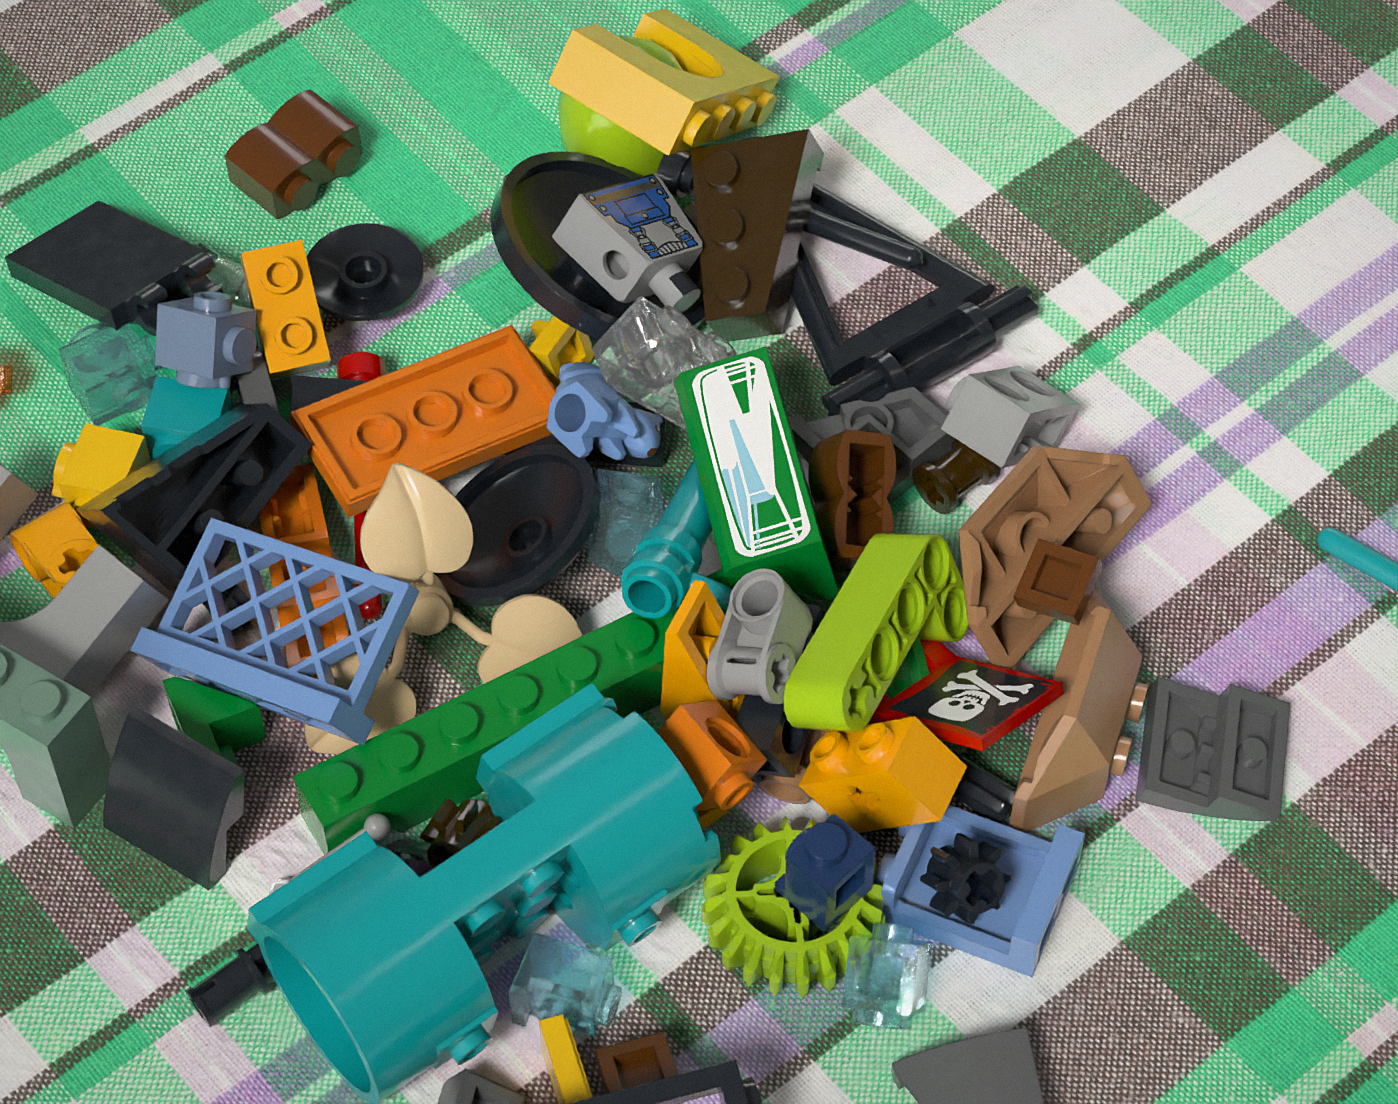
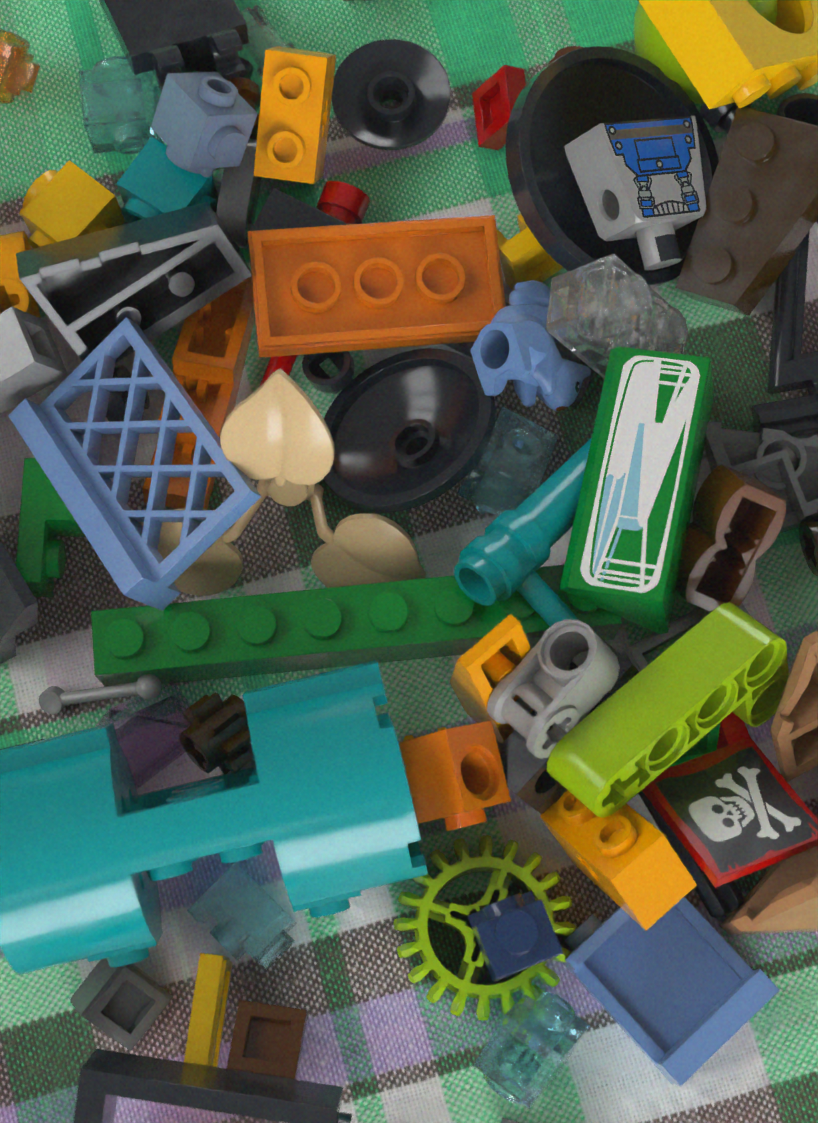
camera: 25 degrees right, 20 degrees up
black gear [920,833,1011,924] -> none
none -> red tile [472,65,526,150]

